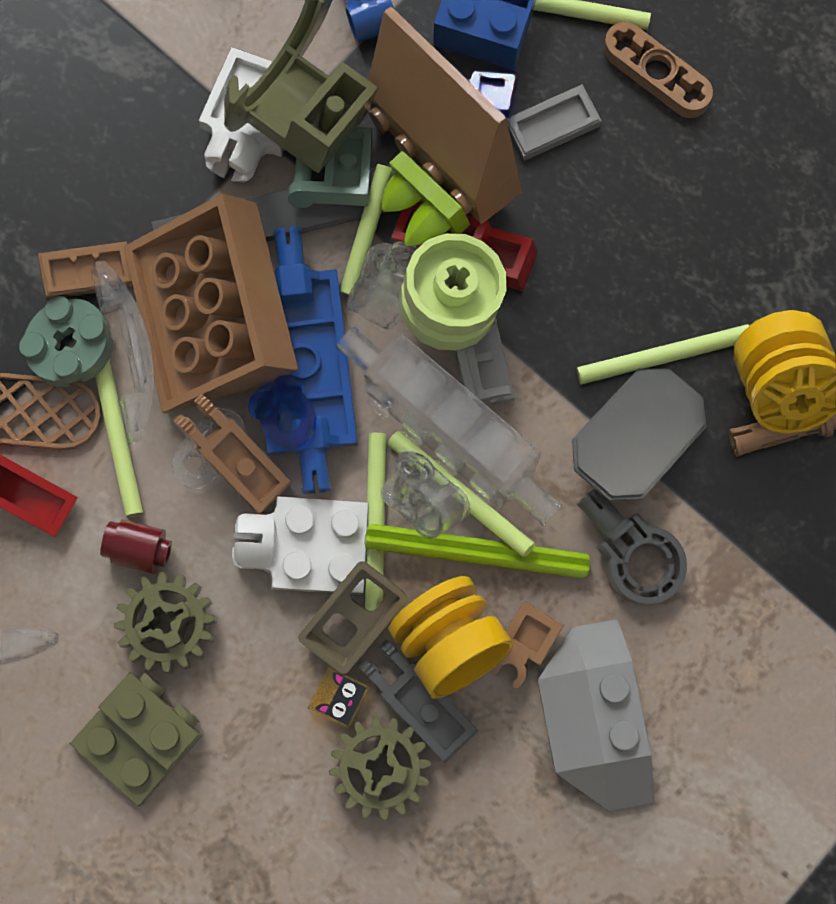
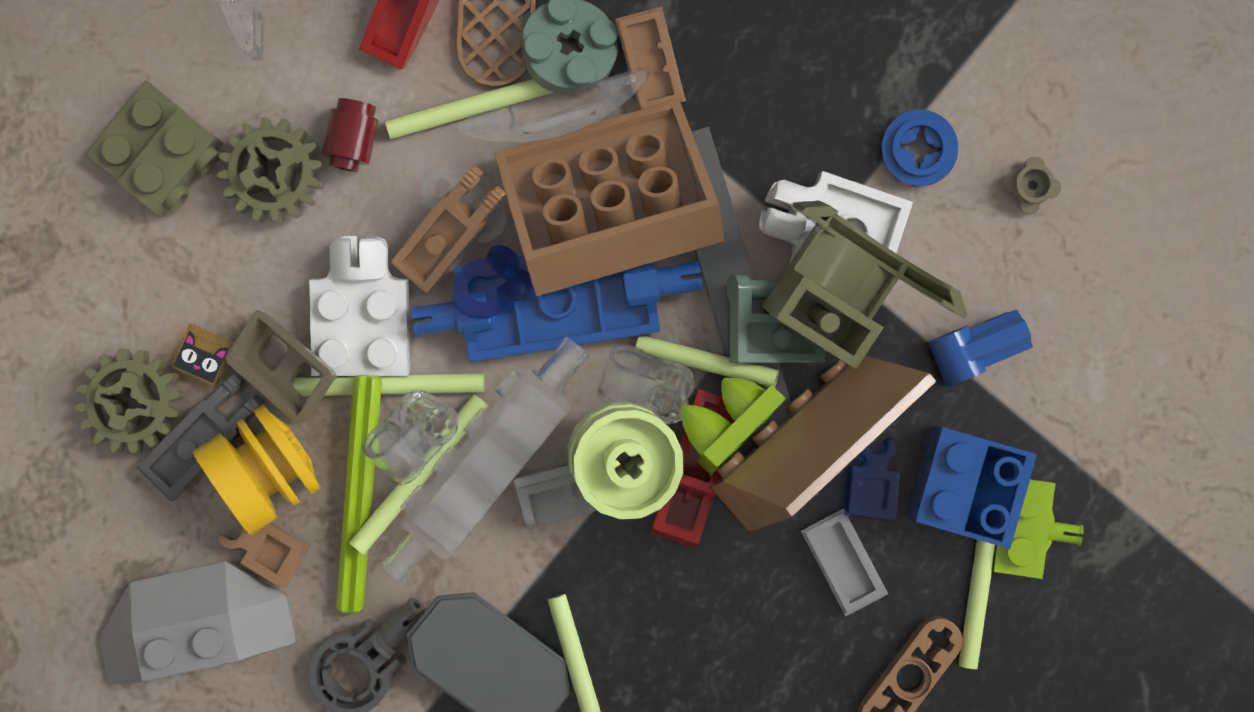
camera: 85 degrees right, 10 degrees up
none -> blue gear [880,110,958,187]

